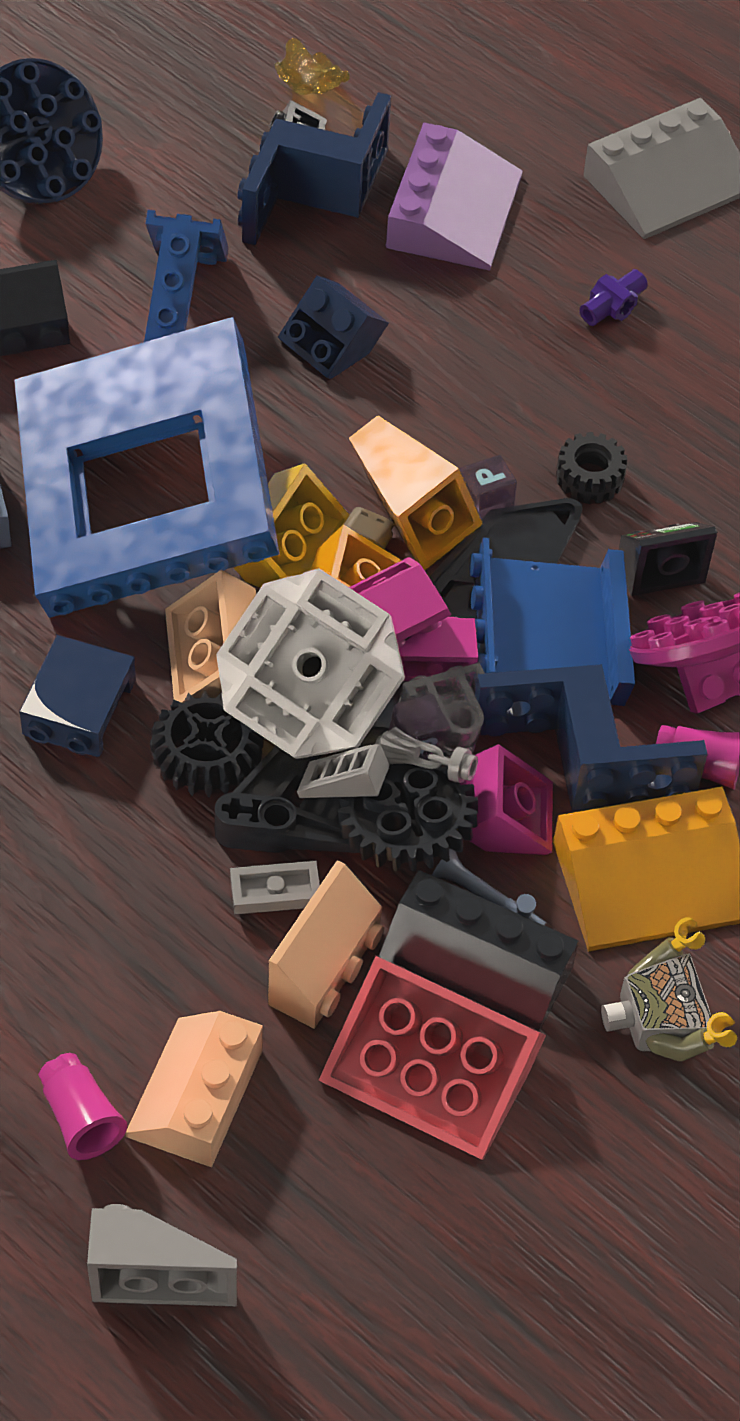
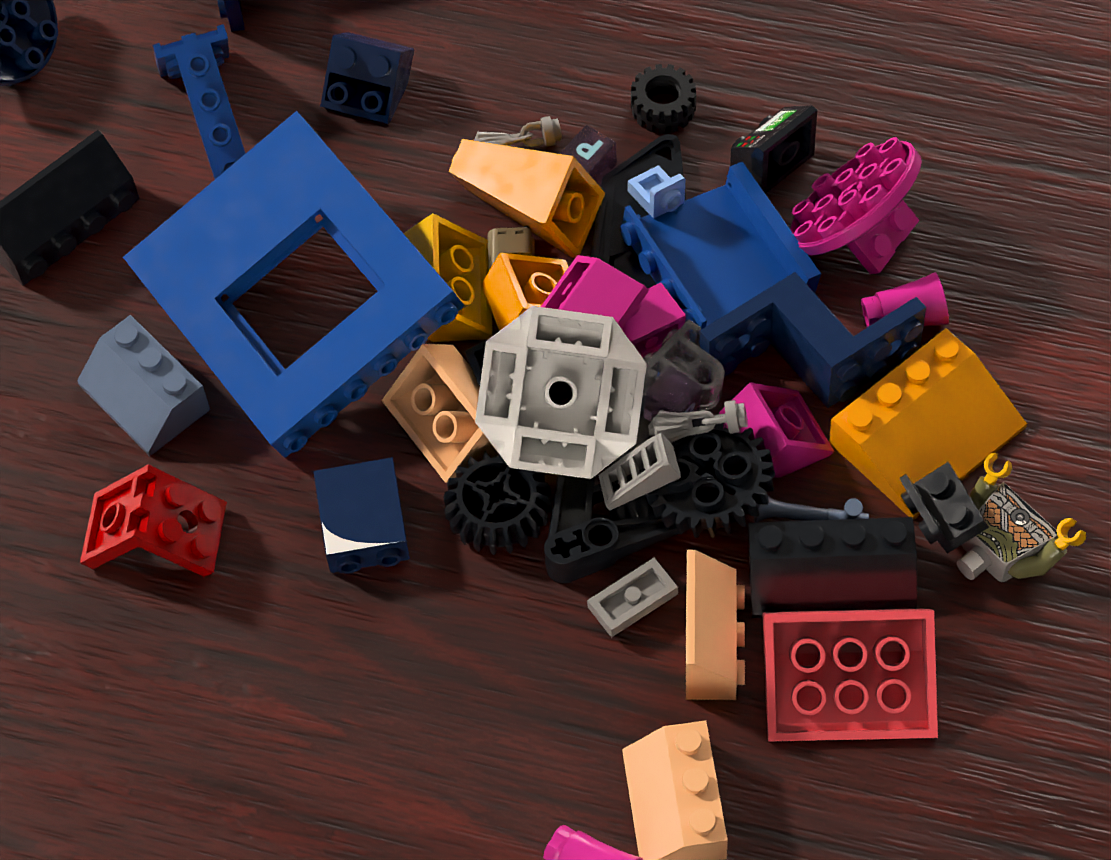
camera: 20 degrees left, 5 degrees up
none -> light grey piece [474,116,562,147]
none -> light blue bracket [627,165,686,219]
none -> black bracket [899,462,989,554]

